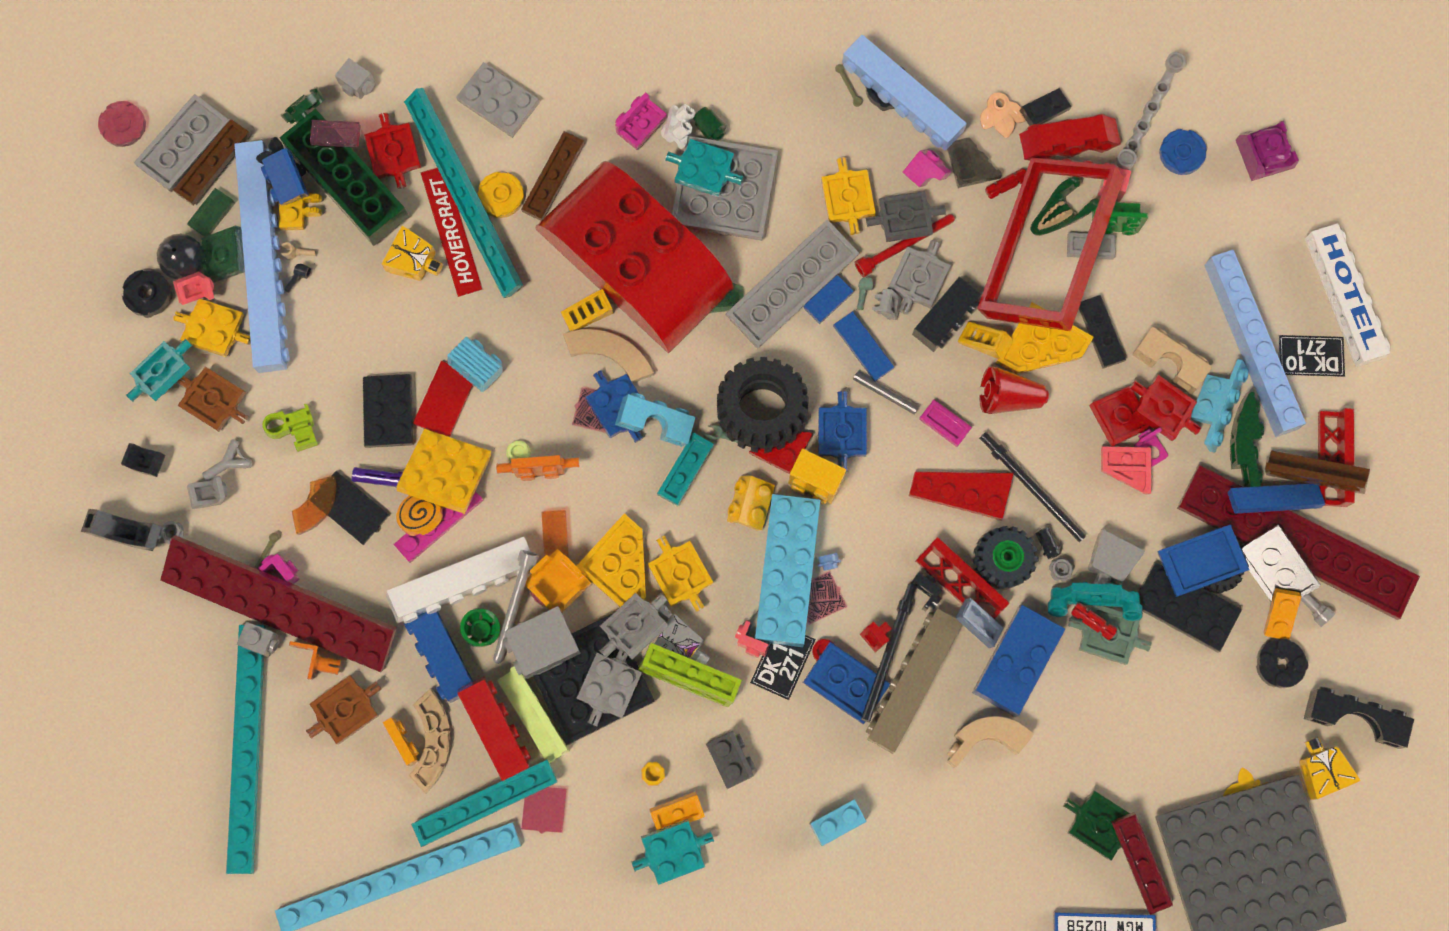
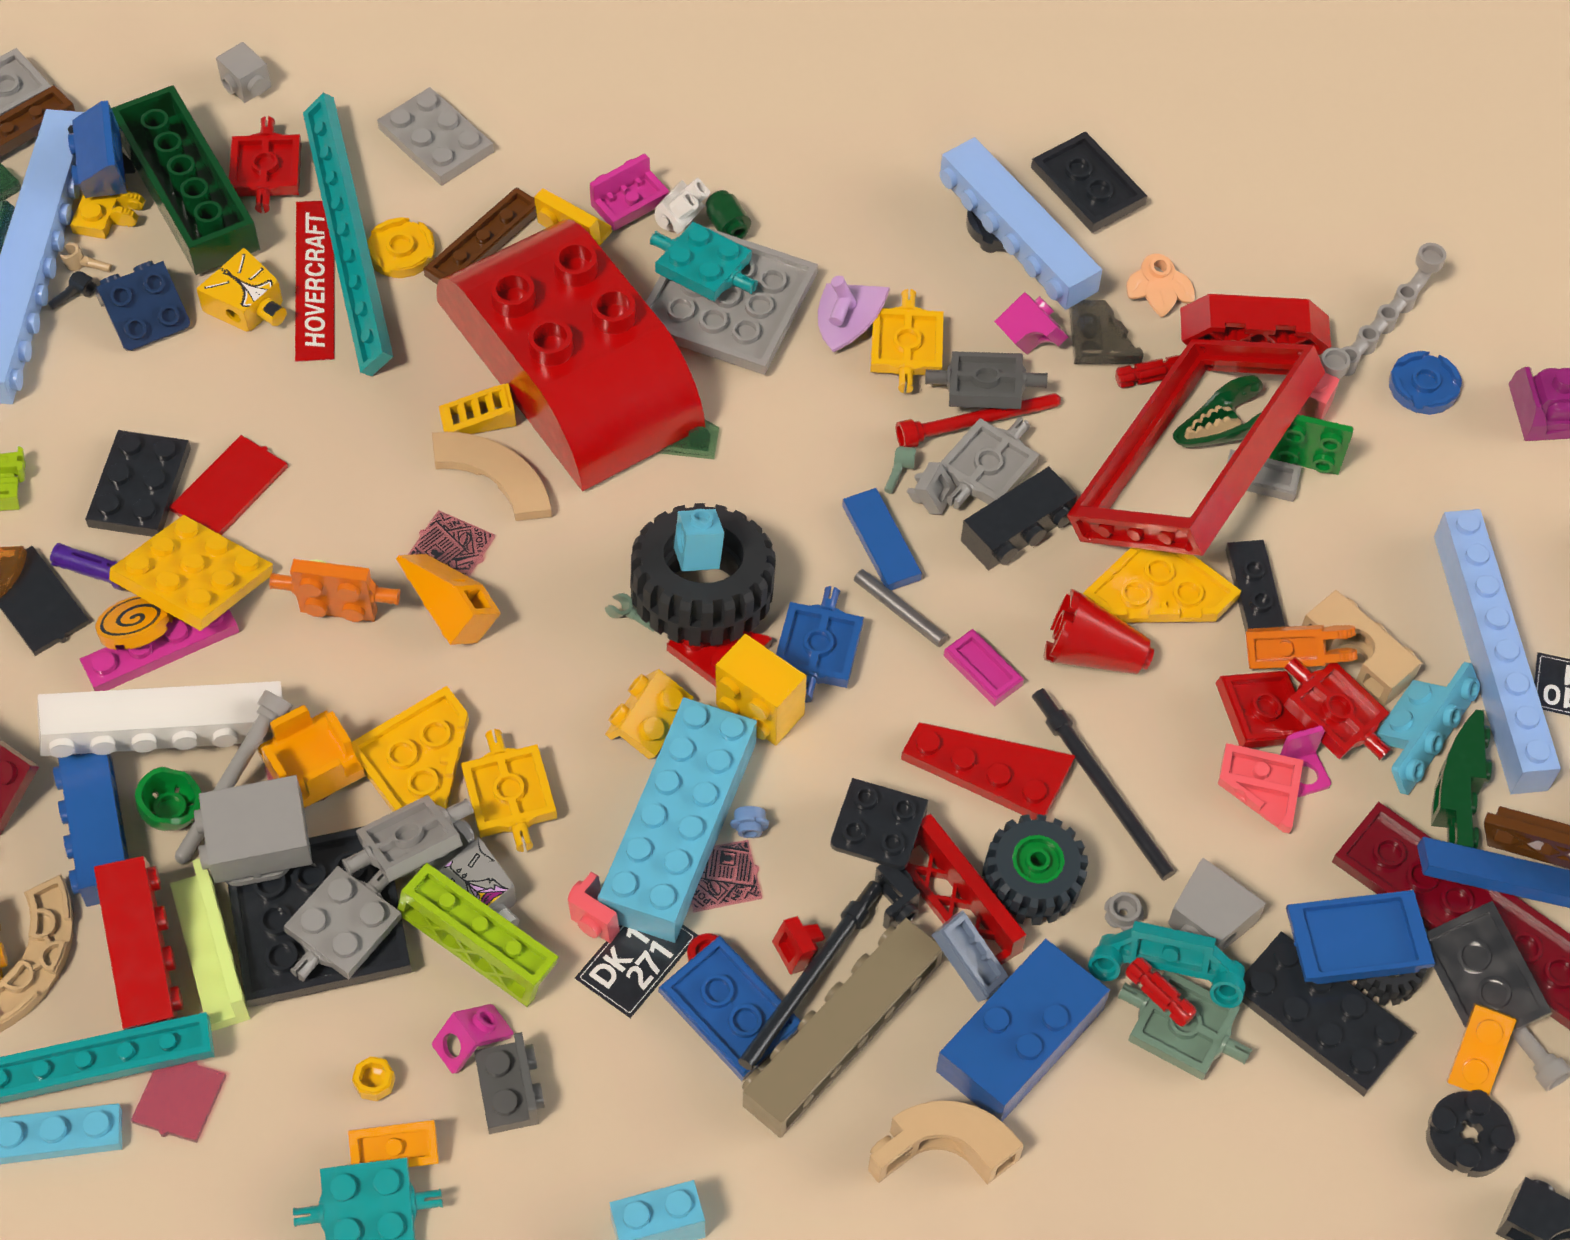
camera: 10 degrees right, 20 degrees down
dark green plate [281,87,325,124] -> none
clear pink tile [310,120,361,147] -> none
medium azure brick [447,336,502,392] -> none
clear orange tile [541,510,569,558] -> none
blue plate [585,370,643,443] -> none
medium azure arch [615,393,696,447] -> none
teal plate [657,432,714,507] -> none
light grey plate [725,220,859,349] -> none
blue tile [803,275,854,324] -> none
olive hinge [835,64,862,107] -> none
yellow slope [958,321,1013,360] -> none
black plate [1019,88,1072,126] -> none
black pin [1035,527,1061,560] -> none
none -> dark blue bracket [95,261,190,351]
none -> light orange slope [396,554,501,645]
none -> dark pink bracket [432,1004,514,1074]
none -> yellow bracket [534,188,612,246]
none -> medium azure brick [674,509,724,571]
none -> lavender shield [818,276,890,353]
none -> black bracket [830,778,928,870]
none -> black plate [1031,131,1147,233]
none -> orange hinge [1246,625,1358,669]

